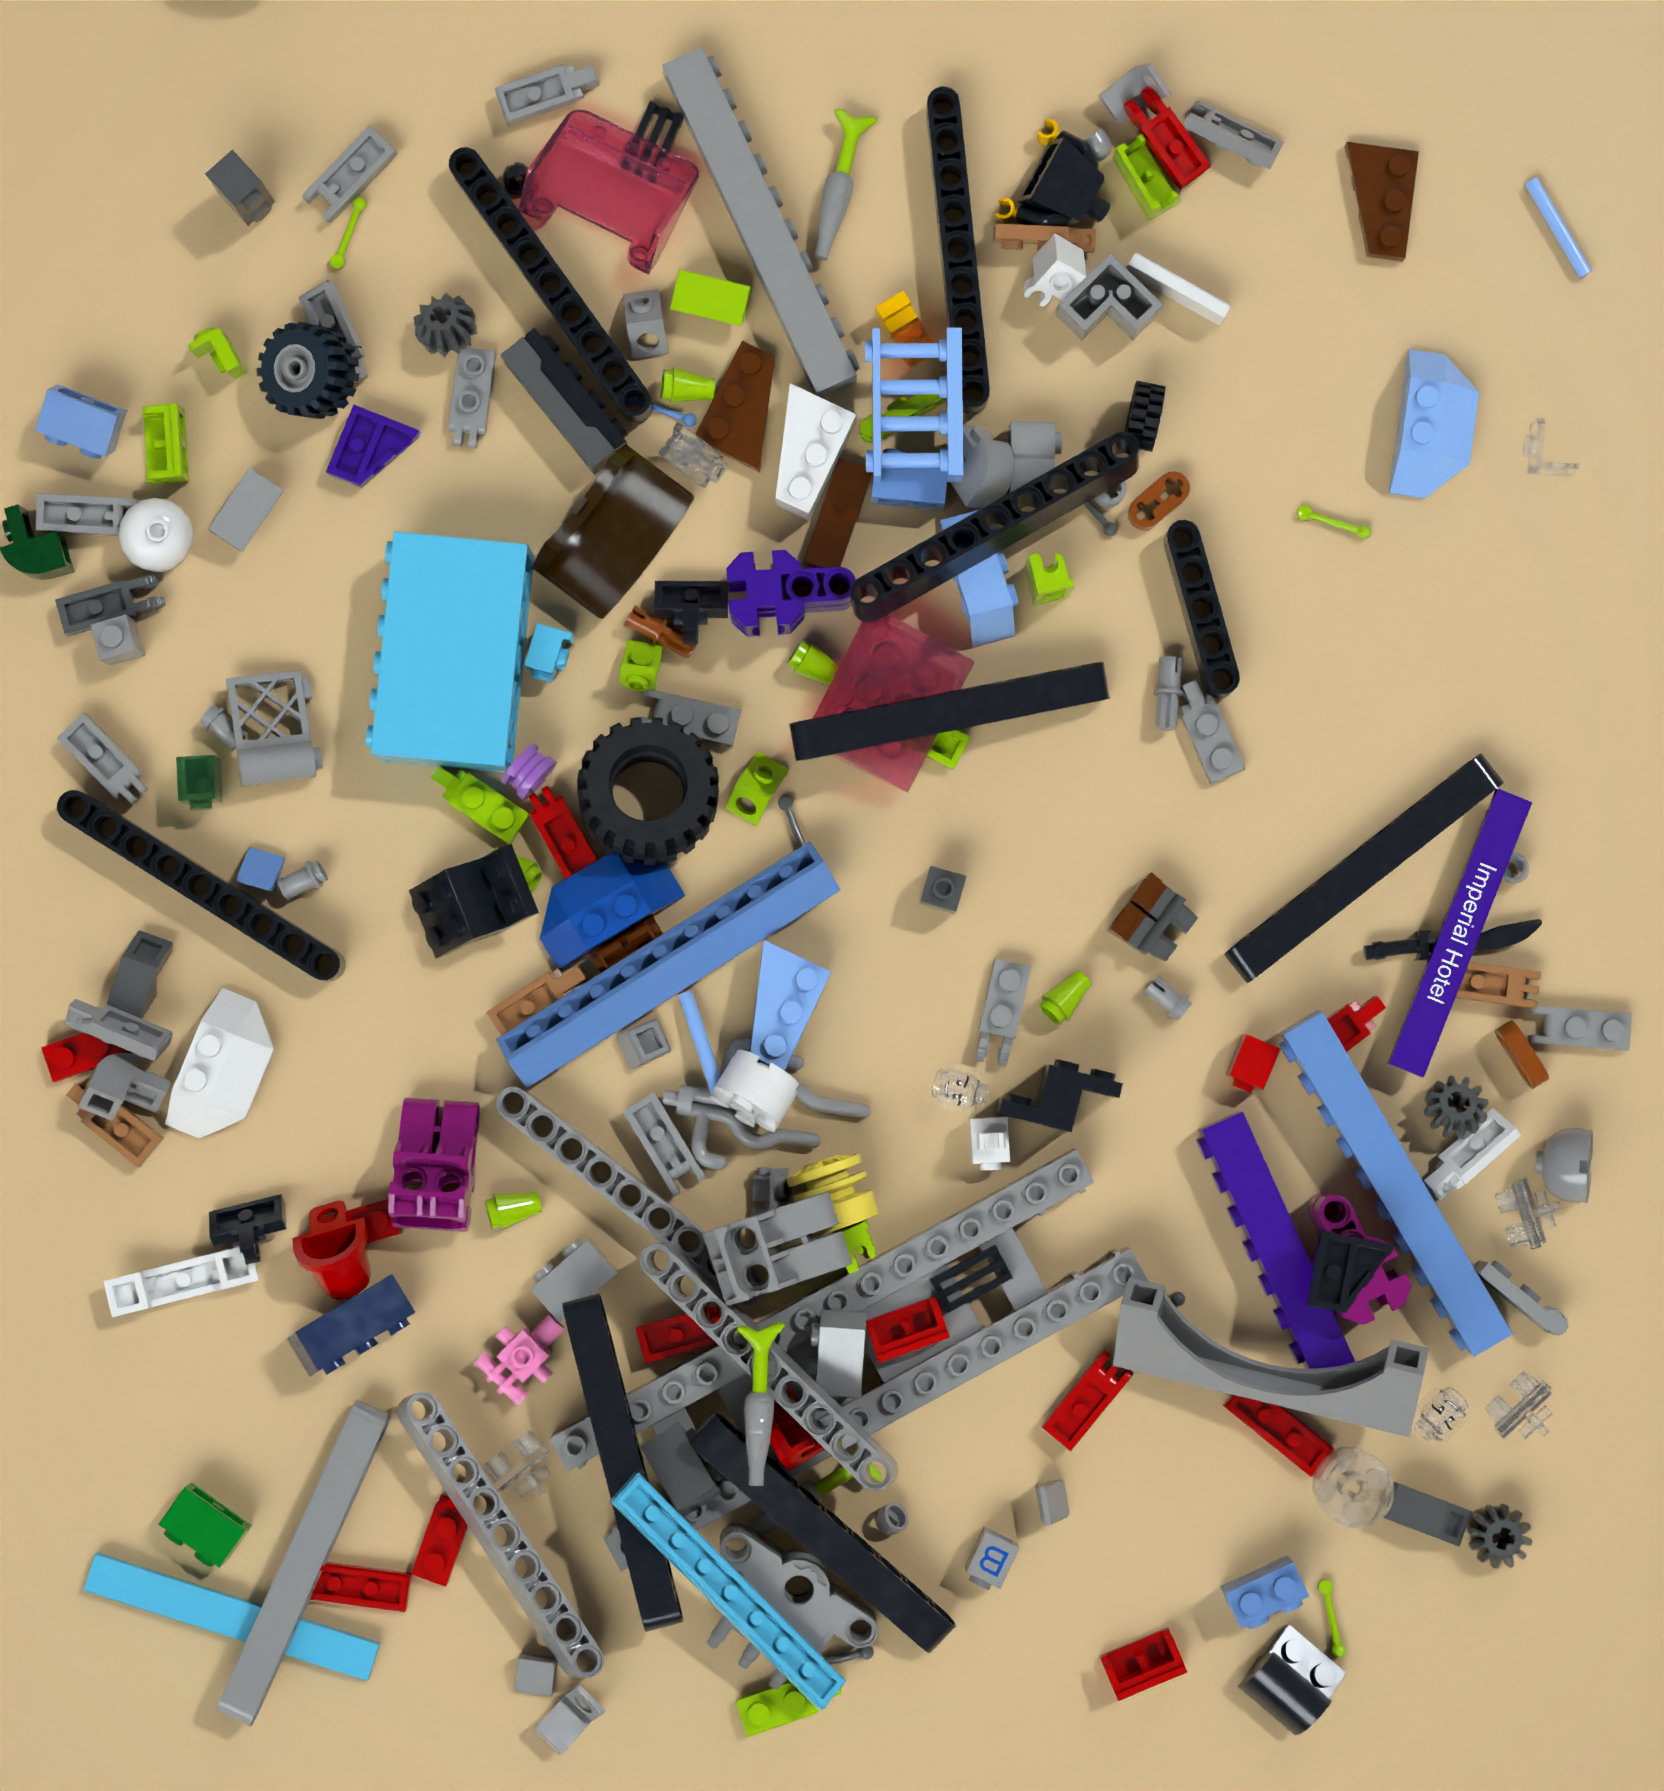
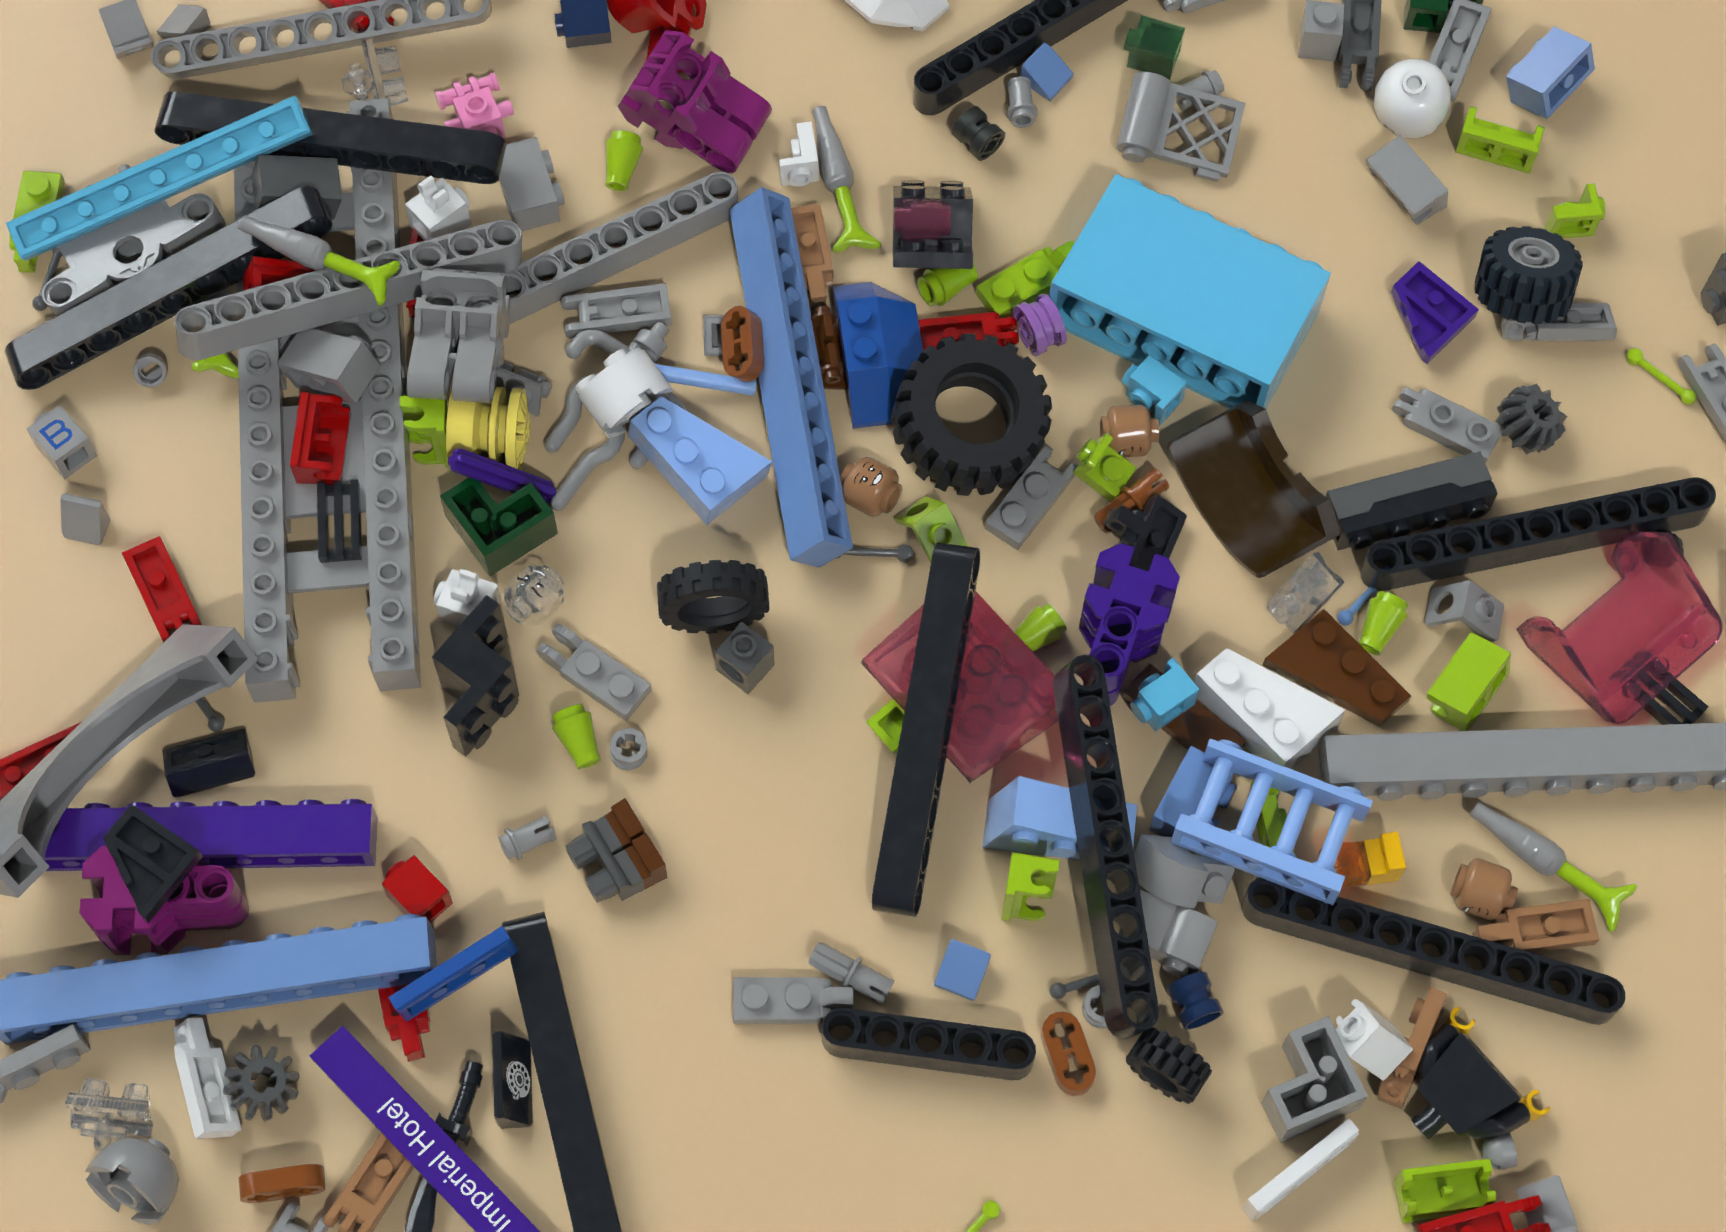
camera: 110 degrees right, 20 degrees down
none -> black slope [162,728,255,797]
none -> blue tile [388,926,518,1021]
none -> white brick [405,176,471,241]
none -> dark green brick [440,478,558,577]
none -> dark purple axle [448,448,556,504]
none -> black slope [492,1031,533,1129]
none -> light grey bush [610,728,647,770]
none -> black tyre [657,560,770,634]
none -> dark orange beam [721,306,764,383]
none -> white bracket [779,121,819,187]
none -> piece [812,106,882,253]
none -> medium nougat head [840,457,902,517]
none -> clear pink brick [894,199,951,240]
none -> medium blue slope [934,939,991,1001]
none -> pearl dark grey wheel [952,106,1006,161]
none -> medium nougat head [1100,405,1159,457]
none -> medium azure brick [1130,658,1199,732]
none -> dark blue wheel [1167,971,1224,1030]
none -> medium nougat head [1450,858,1518,921]
none -> medium nougat hinge [1472,899,1600,953]

